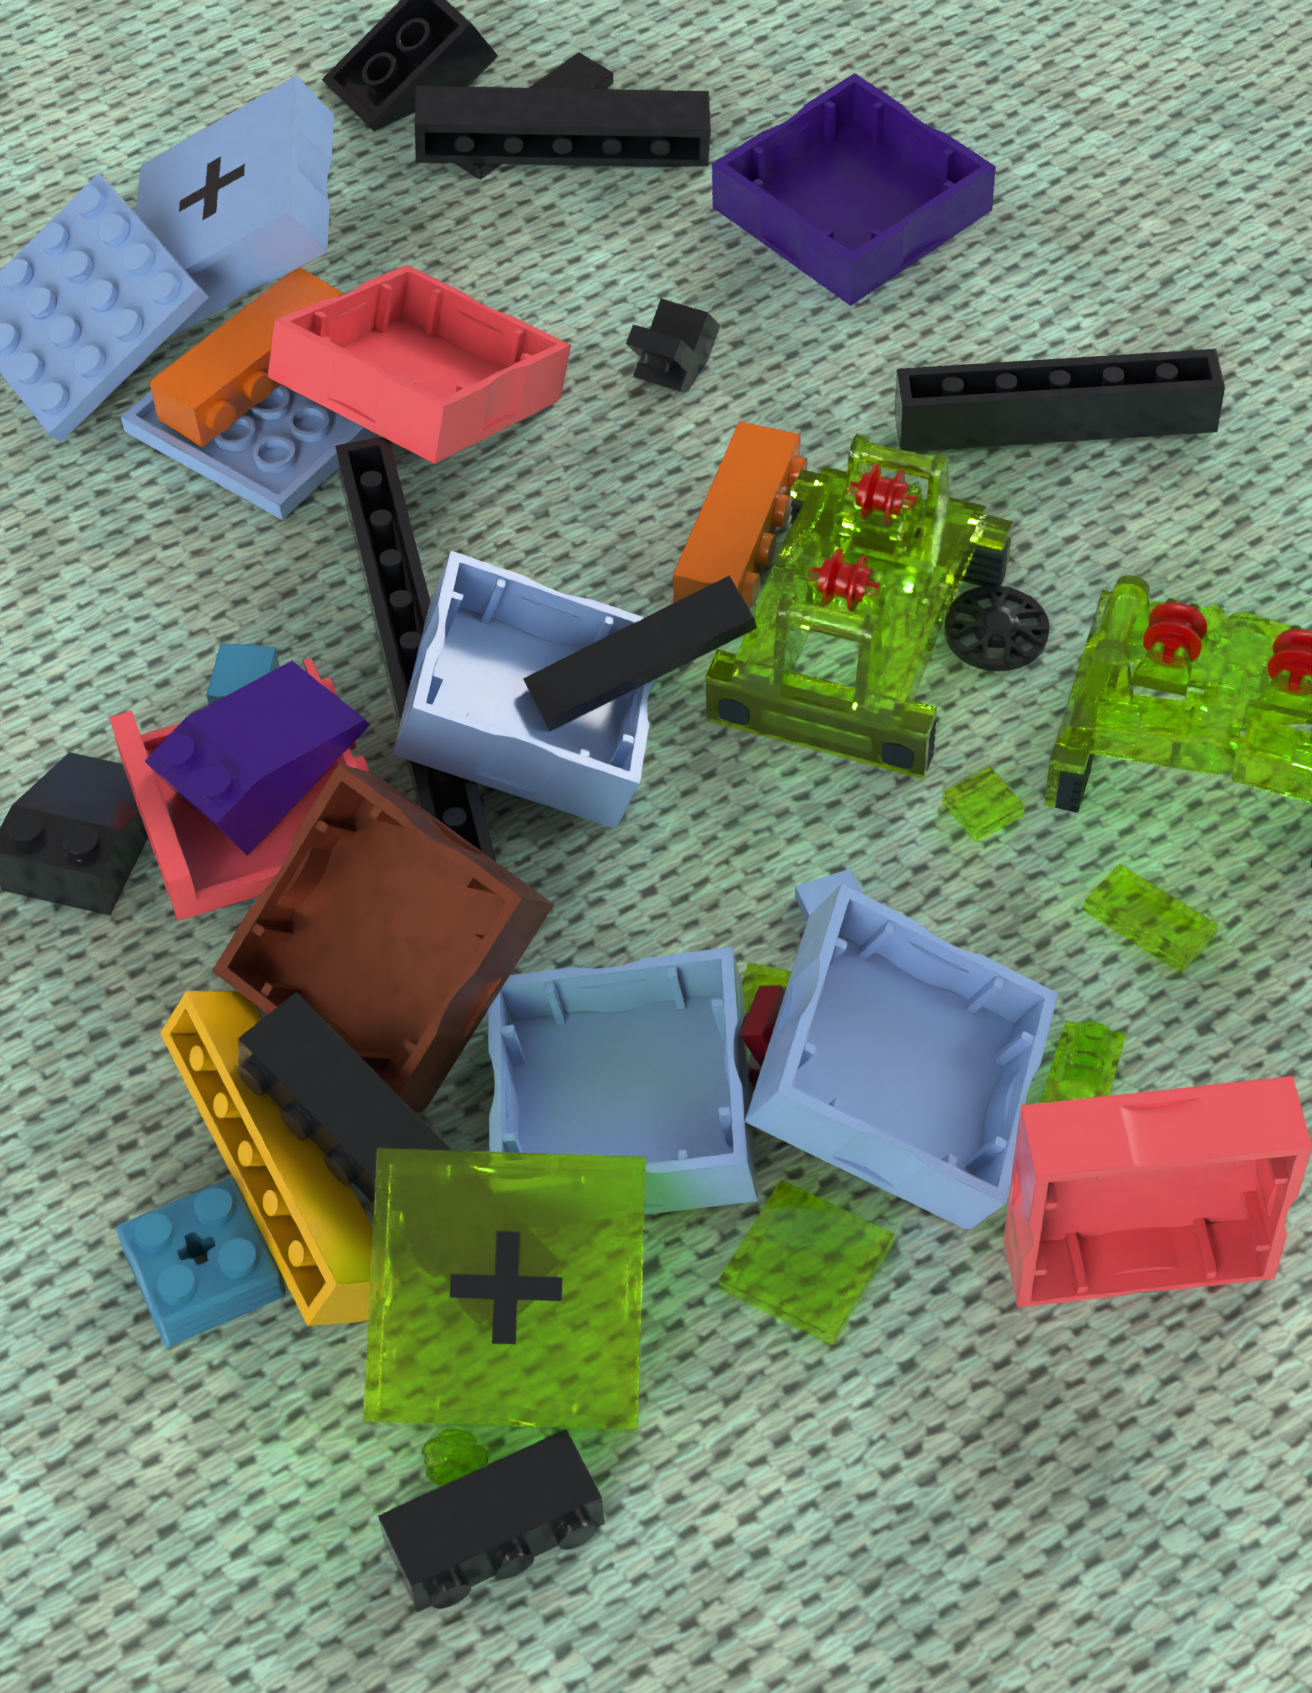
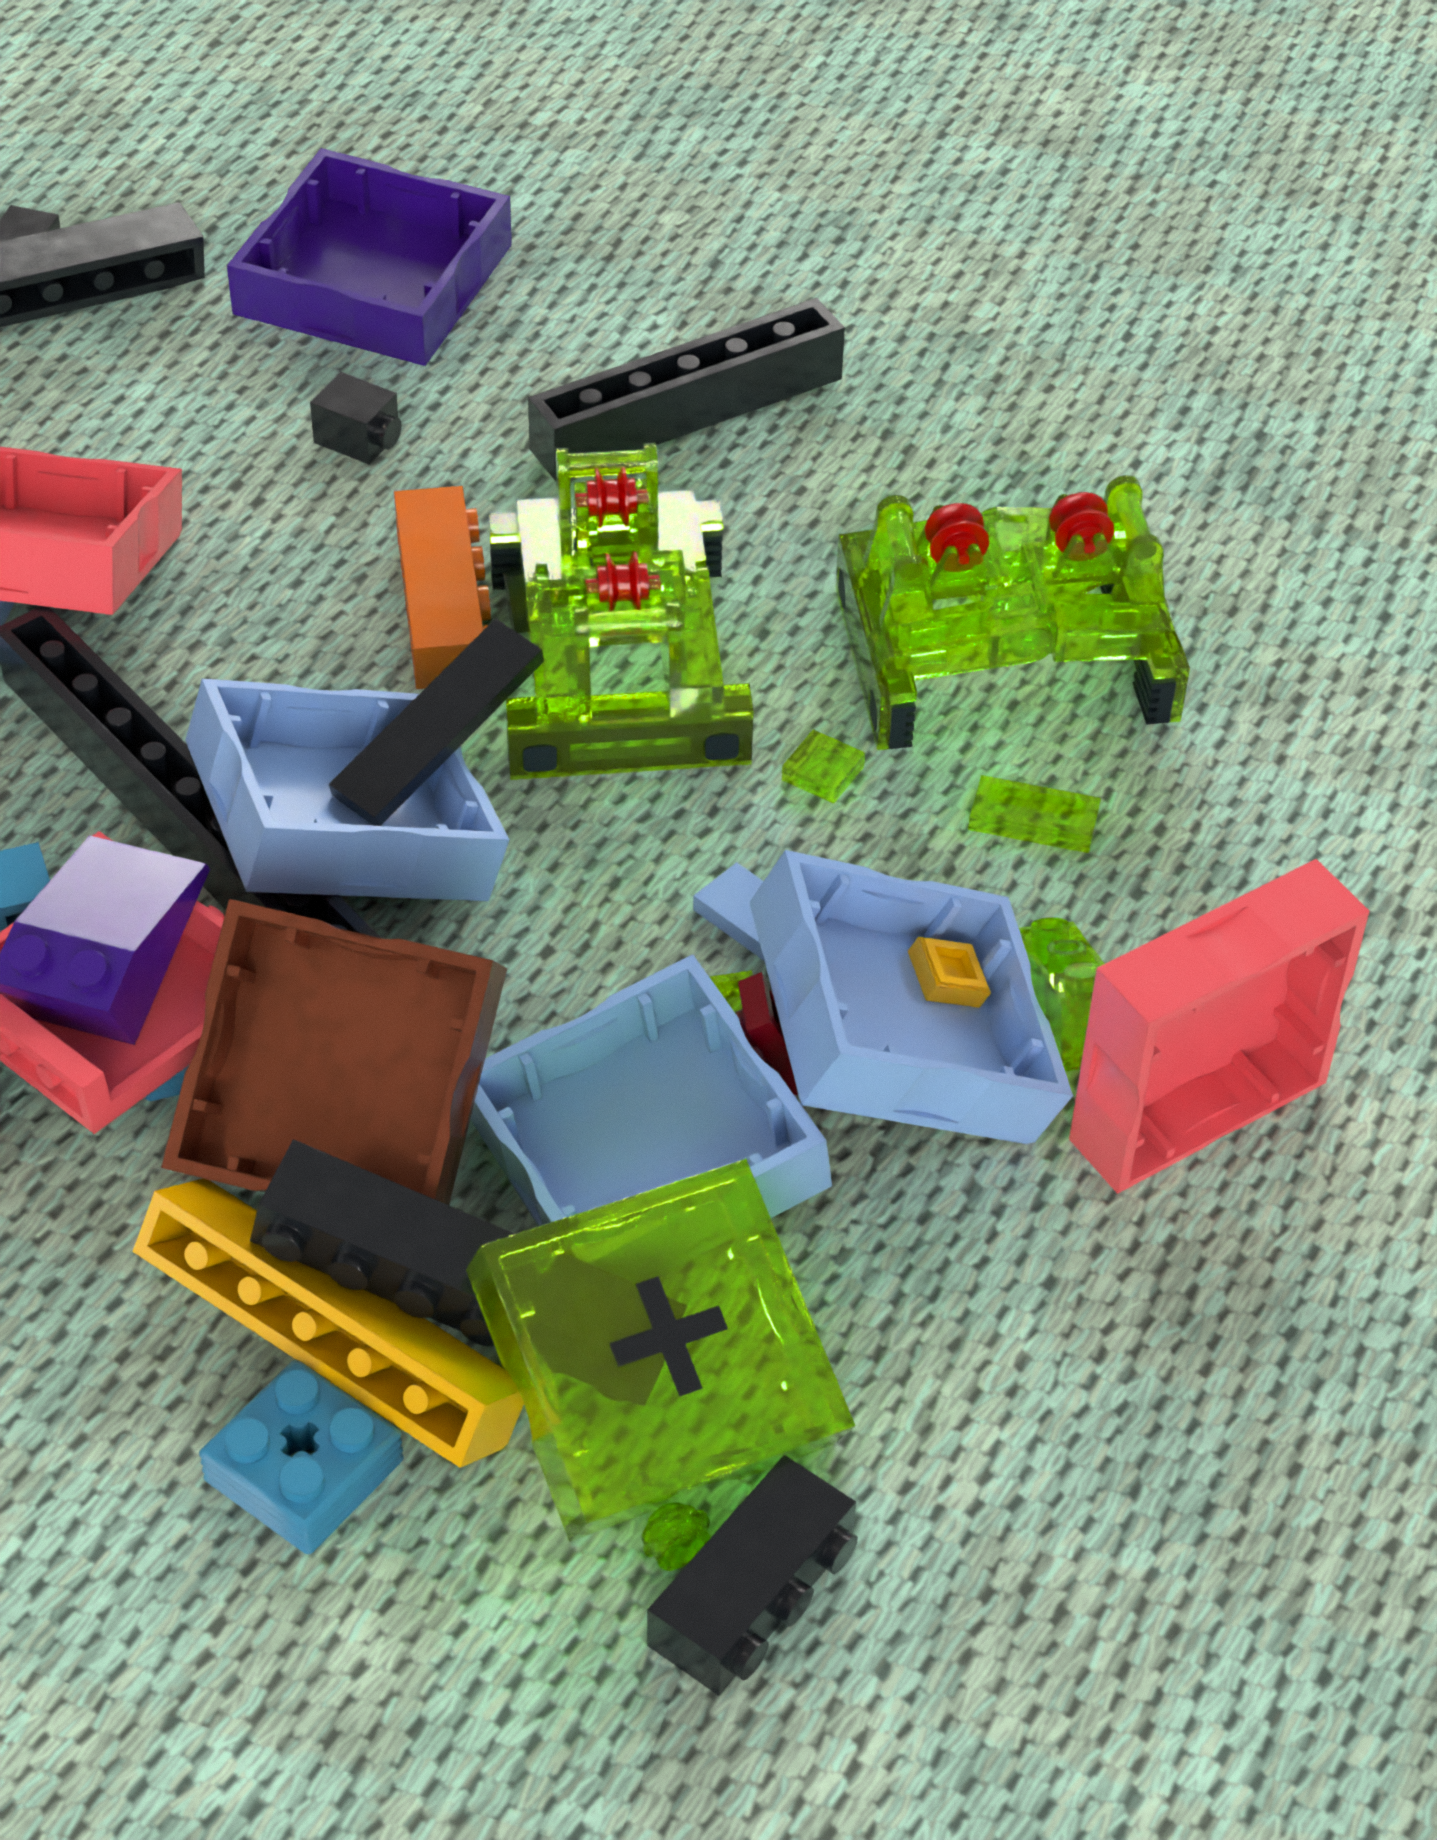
camera: 30 degrees left, 5 degrees down
black brick [626,298,720,393] -> none
clear neon green tile [719,1180,895,1346] -> none
black wheel [944,585,1050,671] -> none
none -> black brick [310,372,402,465]
none -> yellow tile [908,937,991,1008]

